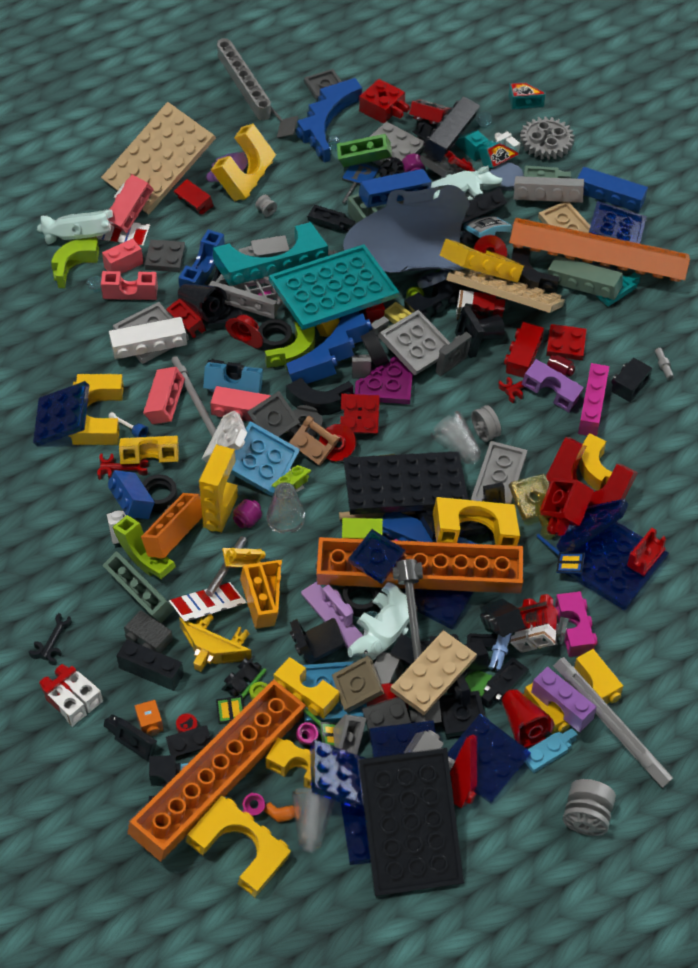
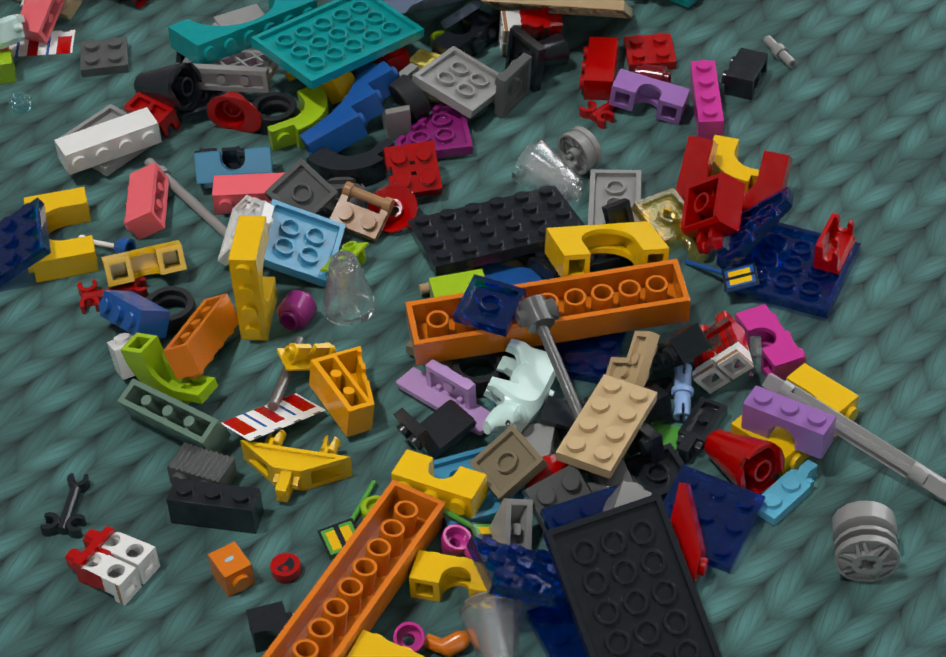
camera: 10 degrees left, 10 degrees down
coral arch [101,271,158,300] -> none
coral brick [102,238,143,274] -> none
black hinge [103,714,157,760] -> none
black hinge [166,725,214,757] -> none
blue arch [178,230,225,288] -> none
black hinge [222,656,262,697] -> none
none -> tan plate [606,331,660,387]

